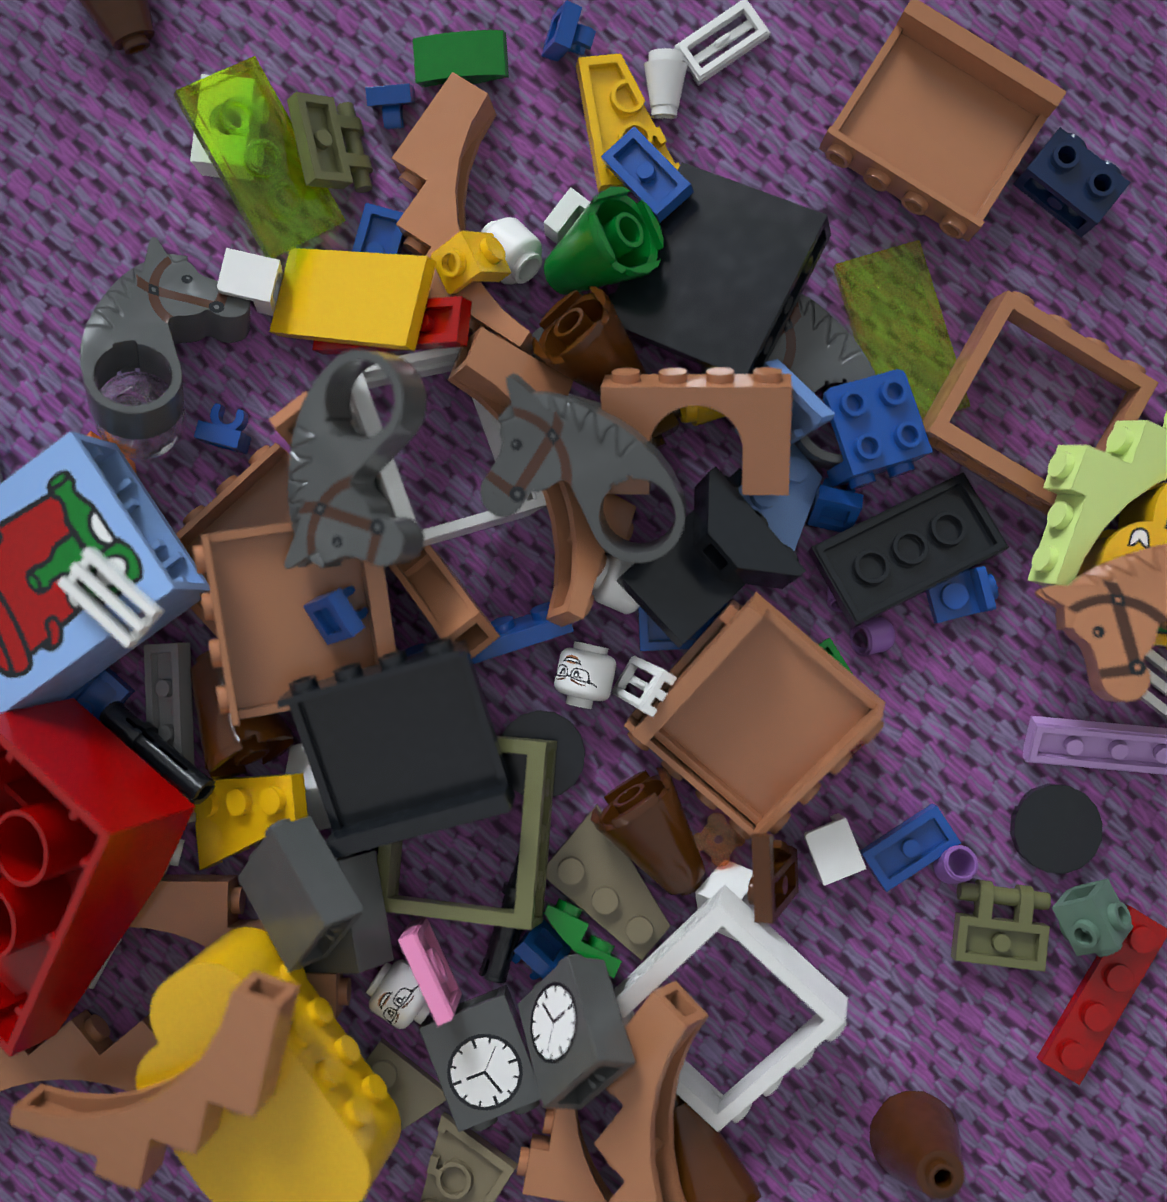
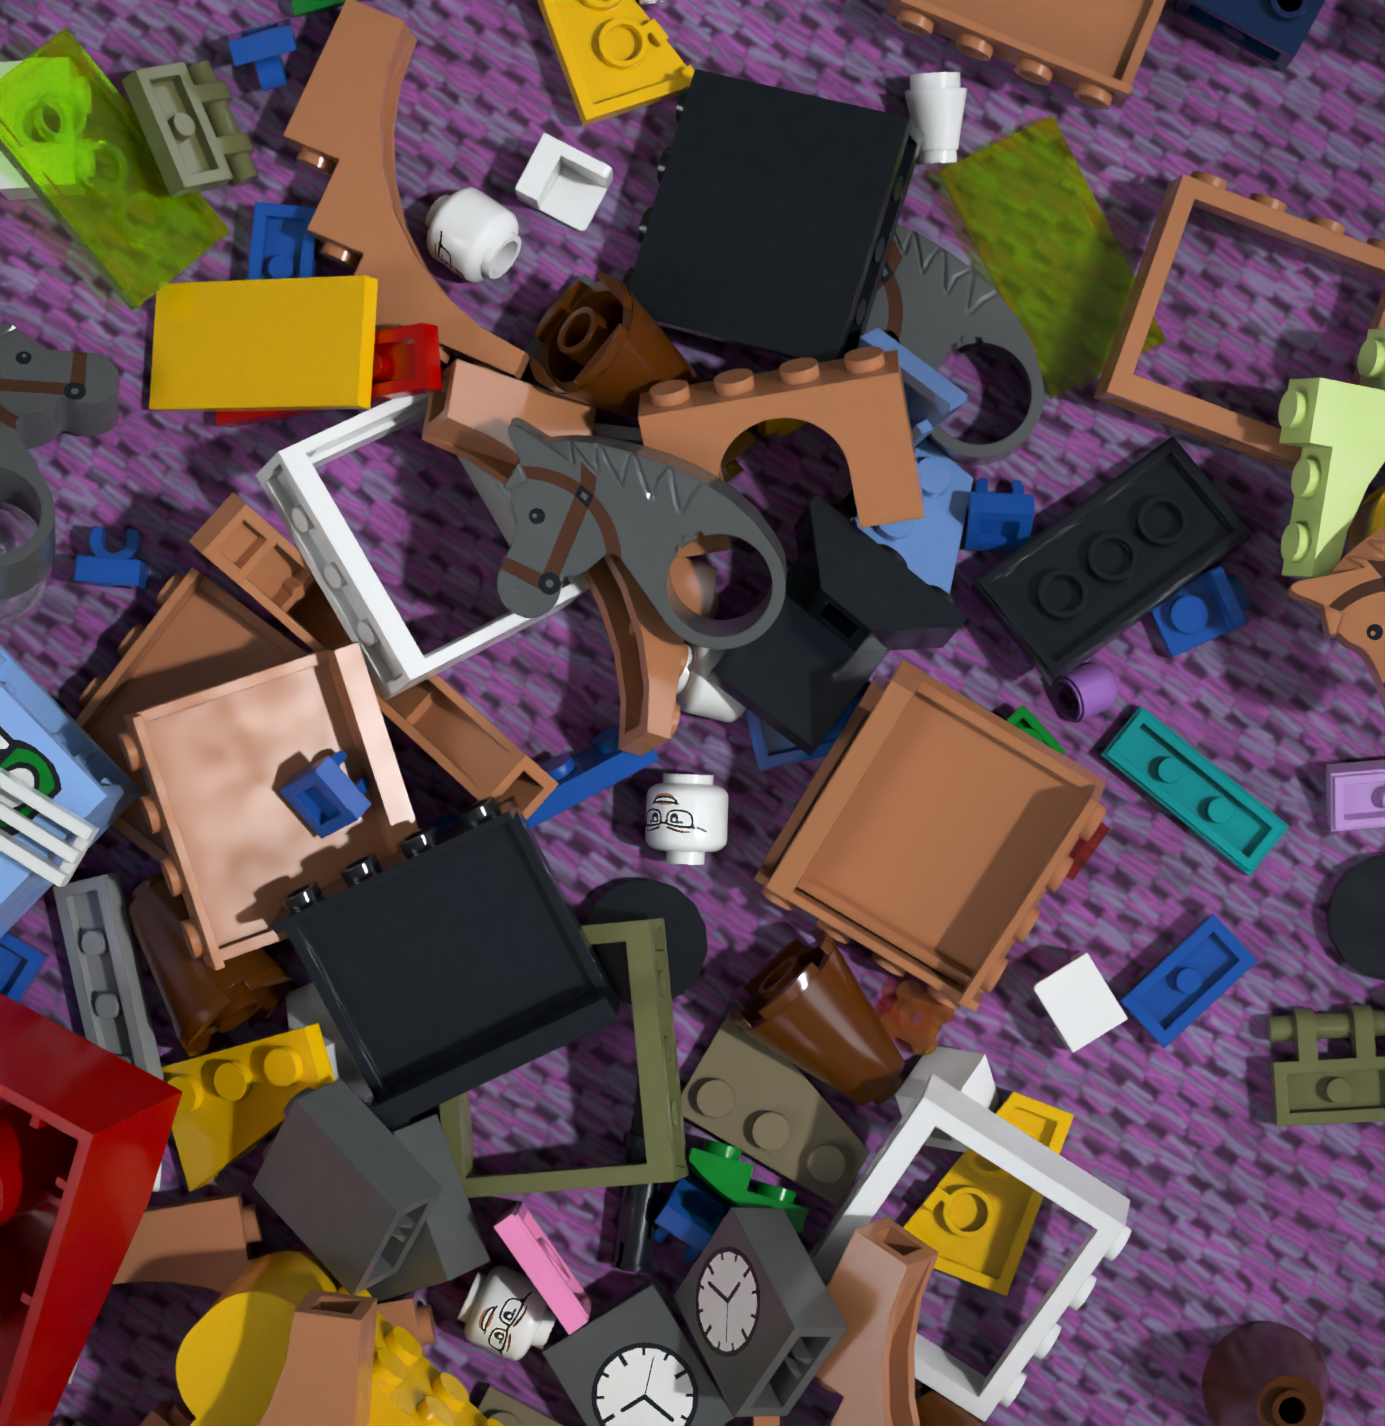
camera: 15 degrees left, 0 degrees up
black pin [99,701,215,805] -> none
white panel [217,248,284,316] -> none
dark grey animal [285,350,427,569] -> none
yellow bracket [431,231,512,294] -> none
green cone [544,186,664,295] -> none
blue plate [601,126,694,222] -> none
white tile [612,655,677,717] -> none
reddish brown wing [748,833,799,924] -> none
blue bracket [823,369,933,490] -> none
medium lavender piece [933,845,978,885] -> none
none -> yellow wing [903,1091,1074,1296]
none -> white cone [904,72,967,164]
none -> teal tile [1099,706,1290,876]

